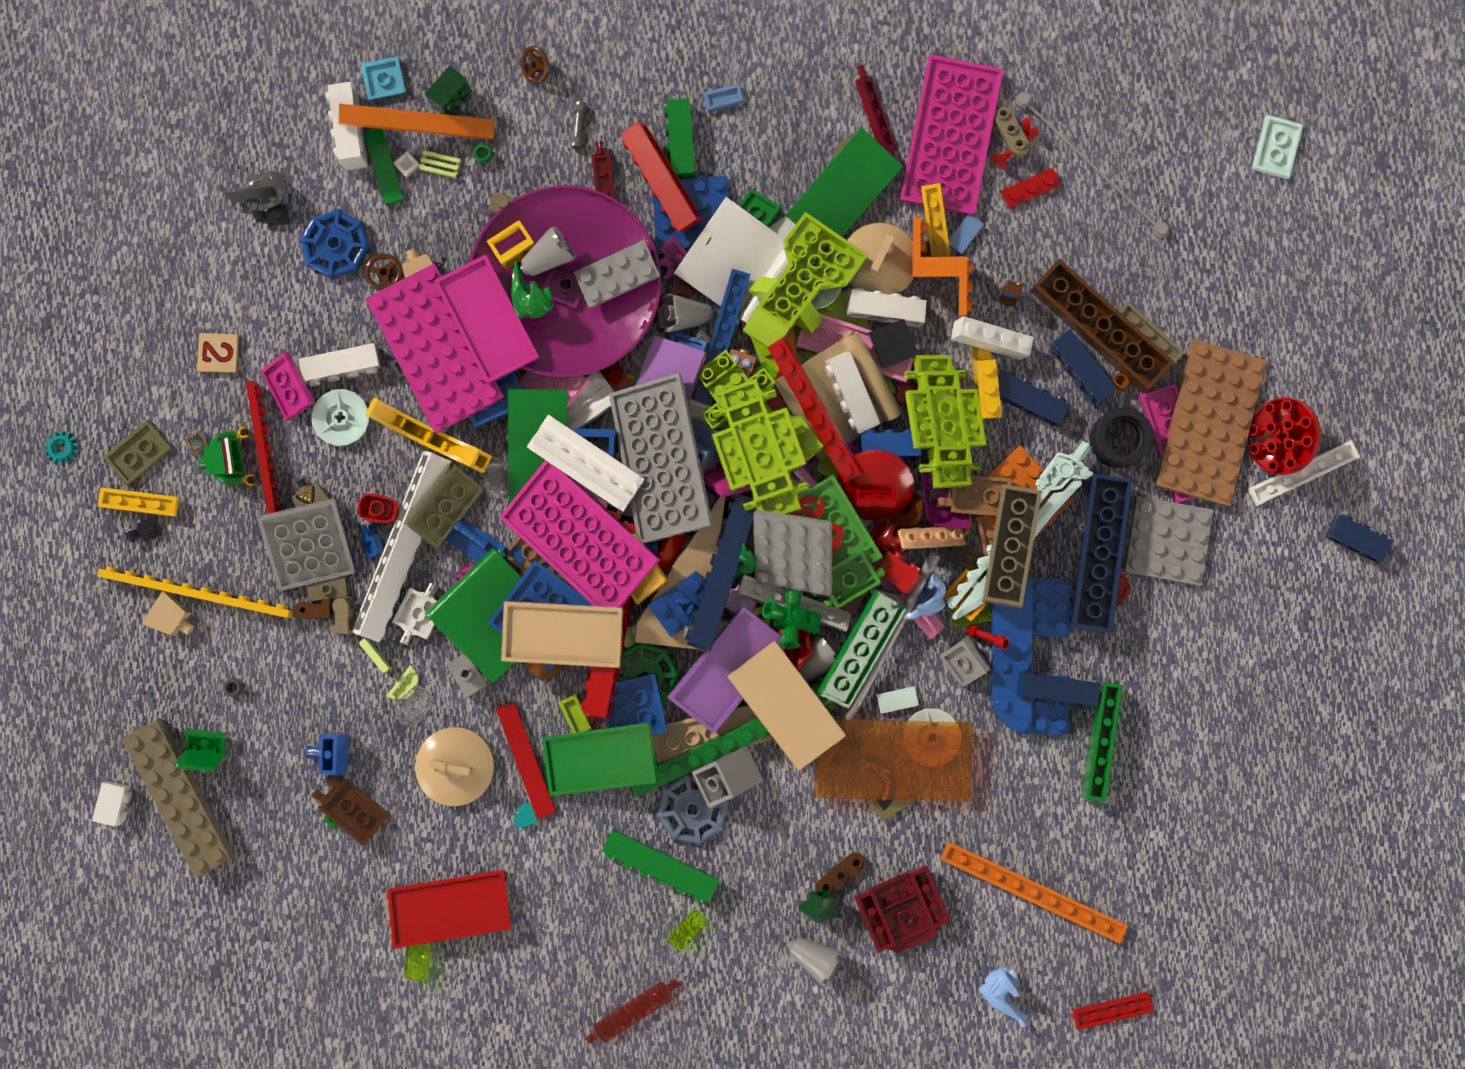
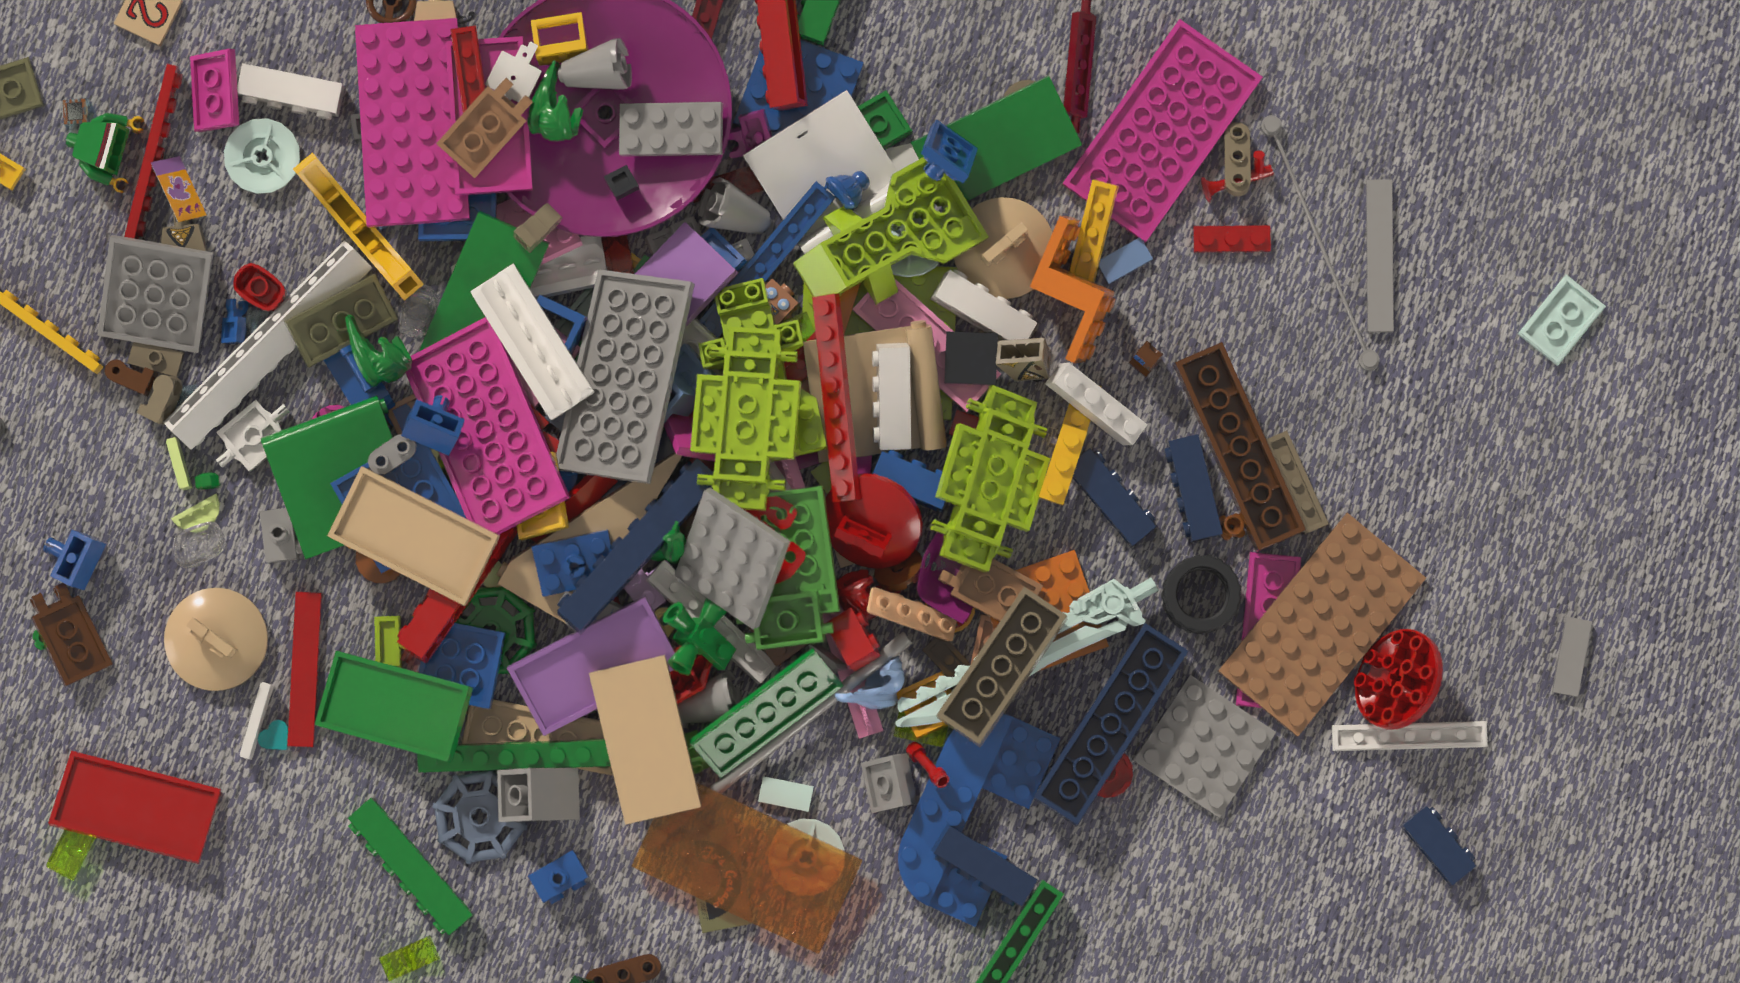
camera: 25 degrees right, 0 degrees up
none -> sticker [151,156,207,222]
none -> green tile [195,472,221,490]
none -> white tile [240,682,274,760]
none -> green hair [345,314,412,387]
none -> light grey plate [368,434,417,475]
none -> blue brick [401,395,465,456]
none -> medium nougat tile [436,78,533,178]
none -> red tile [450,25,486,113]
none -> white piece [485,42,542,102]
none -> dark tan leg [514,203,563,253]
none -> blue brick [528,850,589,905]
none -> black plate [604,165,639,201]
none -> blue hair [824,171,870,211]
none -> blue plate [921,119,978,183]
none -> dark tan torso [996,338,1051,382]
none -> light grey tile [1366,180,1394,333]
none -> light grey tile [1552,616,1592,697]

